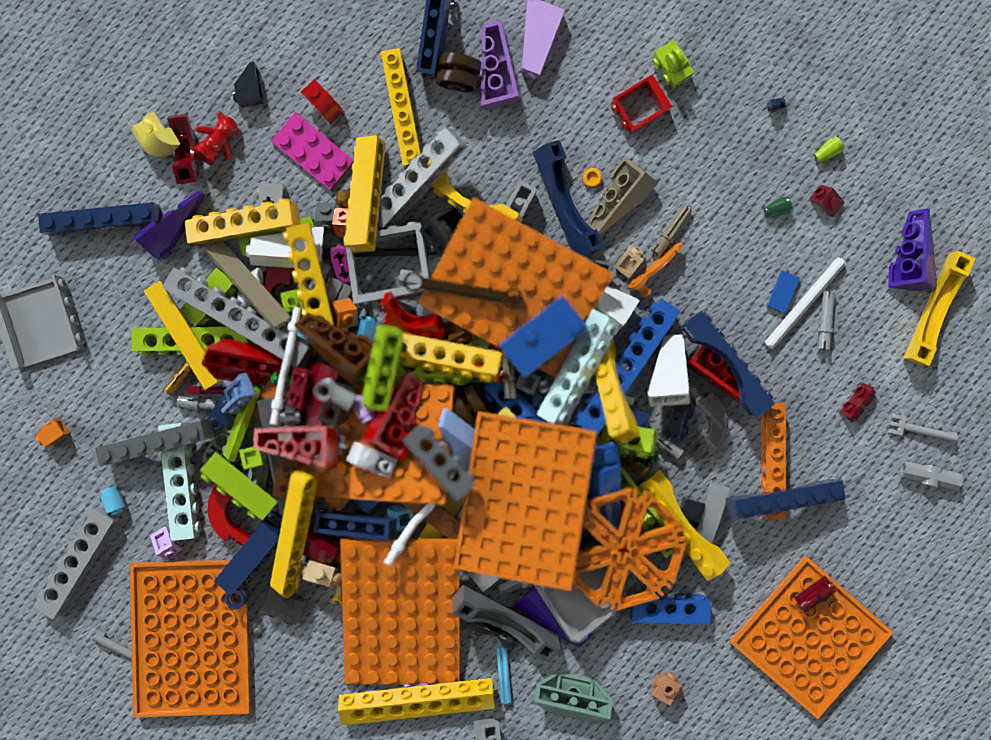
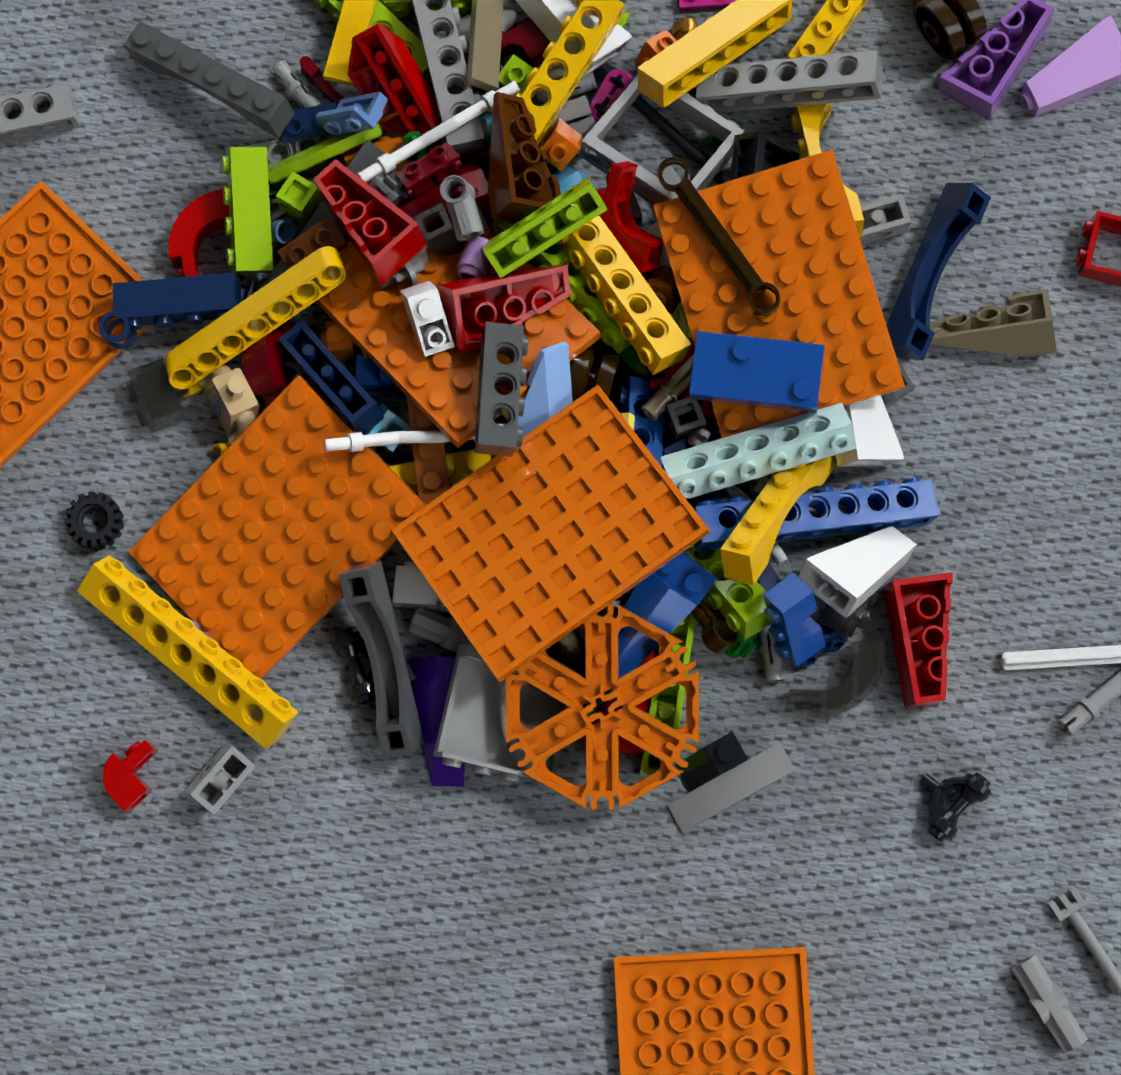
camera: 45 degrees right, 10 degrees down
medium azure brick [100,486,125,516] -> none
lavender bracket [150,526,182,559] -> none
light aqua brick [158,422,201,541] -> none
pearl gold pin [163,360,193,396] -> none
dark grey bracket [314,203,337,233] -> none
medium azure axle [497,646,511,704] -> none
sand green wedge [534,671,613,721] -> none
light orange tile [582,168,602,188] -> none
tan bracket [614,245,645,278] -> none
orange brick [628,242,683,298] -> none
blue brick [630,592,711,625] -> none
yellow arch [637,469,730,581] -> none
dark tan axle [651,205,692,257] -> none
nougat brick [651,671,682,705] -> none
dark blue arch [679,310,775,419] -> none
dark blue arch [725,479,846,520] -> none
orange brick [761,403,786,520] -> none
blue tile [767,271,800,313] -> none
dark red hinge [793,576,837,613] -> none
dark red hinge [839,383,877,423] -> none
none -> black tyre [64,491,124,550]
none -> medium blue hinge [271,219,296,244]
none -> blue arch [763,572,826,667]
none -> black piece [919,772,992,842]

